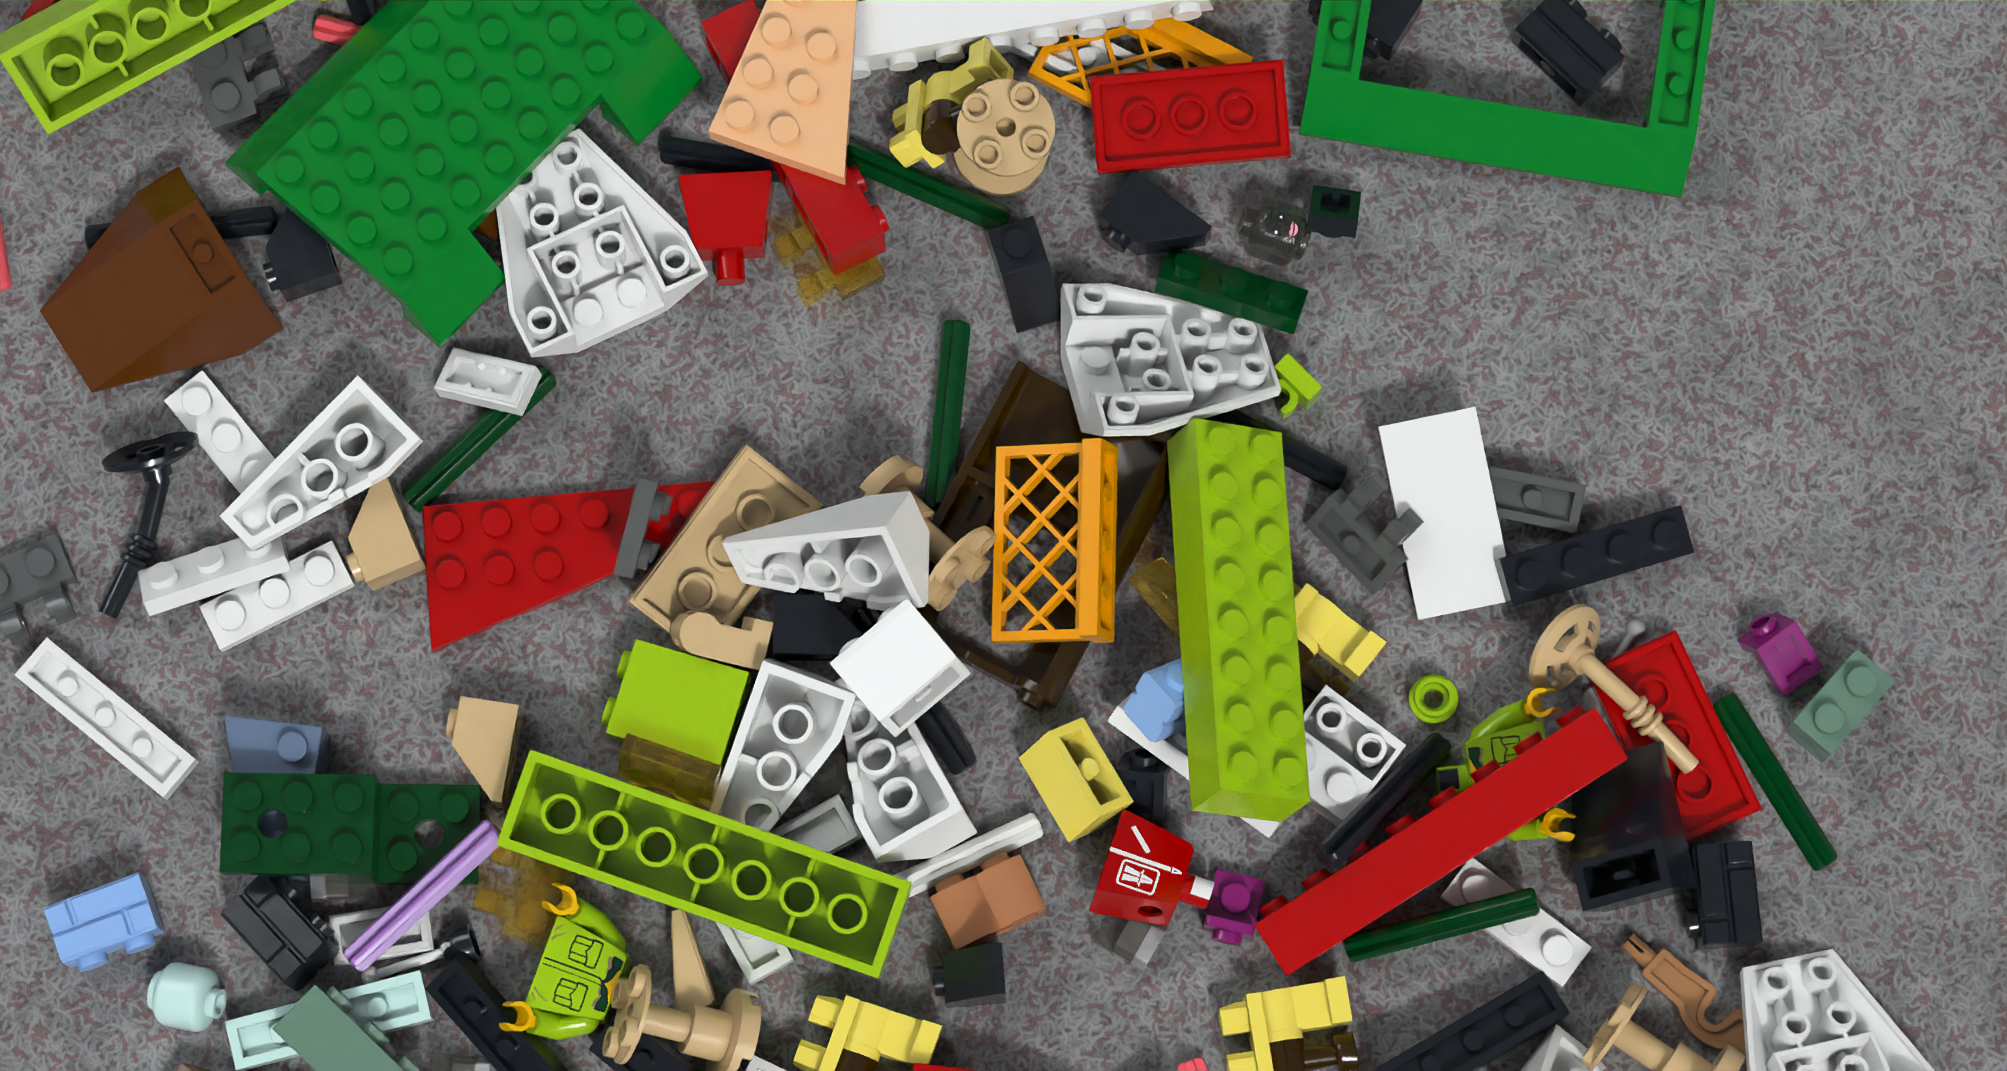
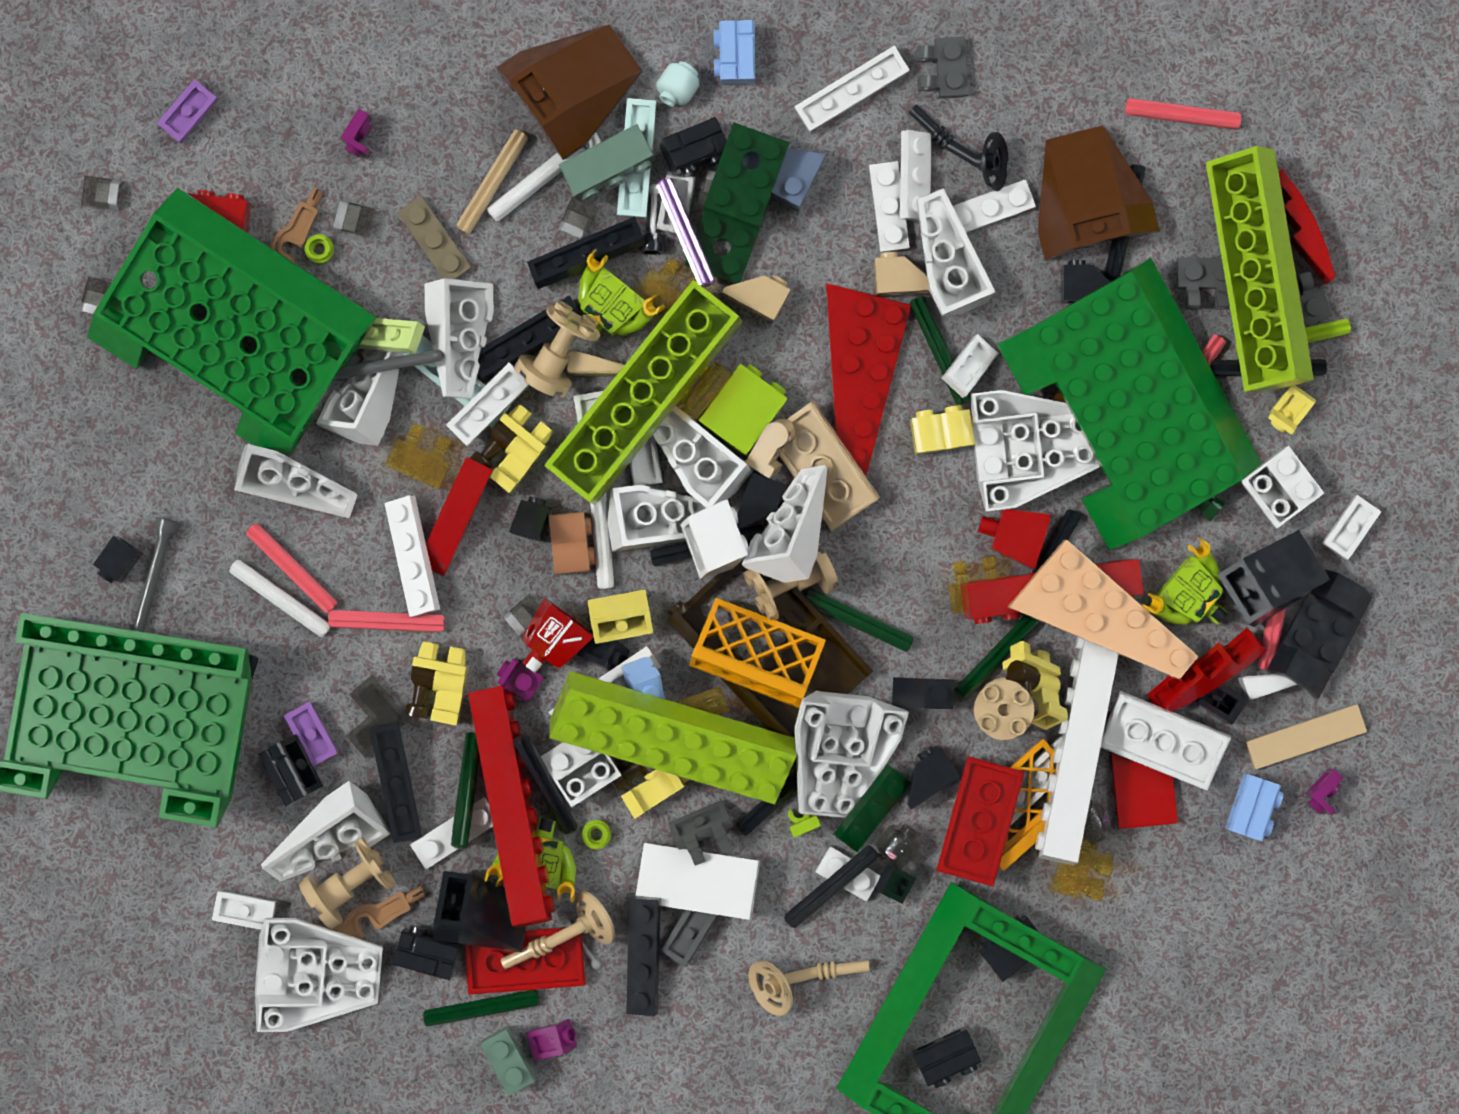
camera: 110 degrees right, 10 degrees up
dark grey plate [613,475,674,579] -> none
none -> tan dish [748,960,870,1016]
none -> black axle [784,845,879,928]
none -> white plate [815,846,880,902]
none -> light yellow brick [910,405,975,455]

